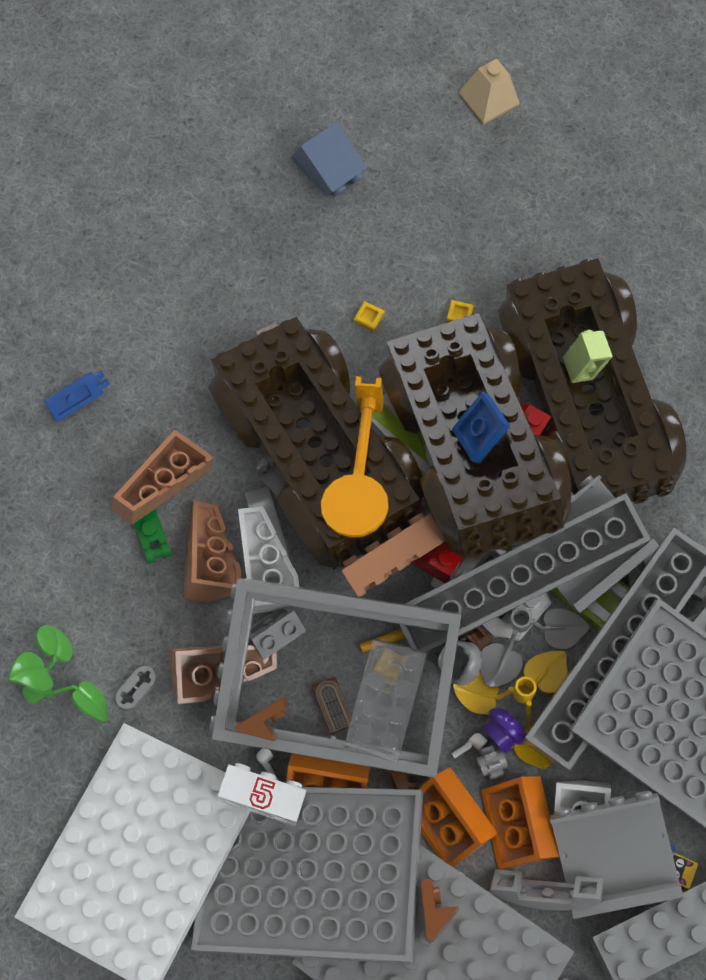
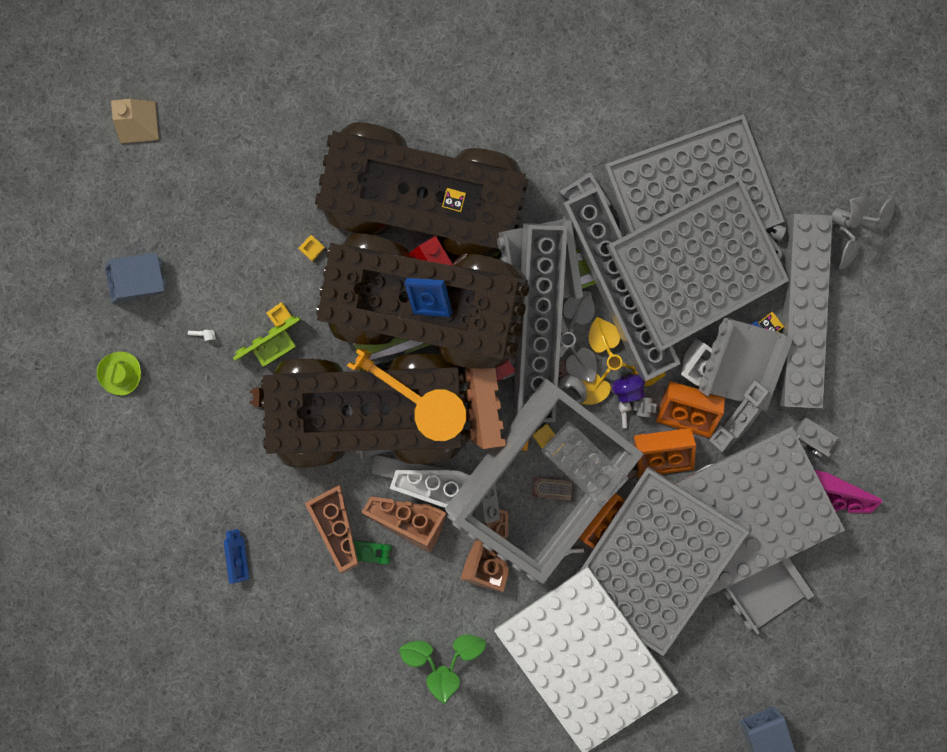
camera: 60 degrees left, 20 degrees up
light grey beam [115,666,157,711] -> none
white brick [217,763,307,826] -> none
dark orange slope [235,696,289,741] -> none
dark orange slope [421,879,459,942] -> none
yellowish green brick [562,330,613,383] -> none
none -> lime hat [97,352,141,396]
none -> white hand [188,330,216,341]
none -> lime bracket [233,316,302,367]
none -> tile [442,188,466,212]

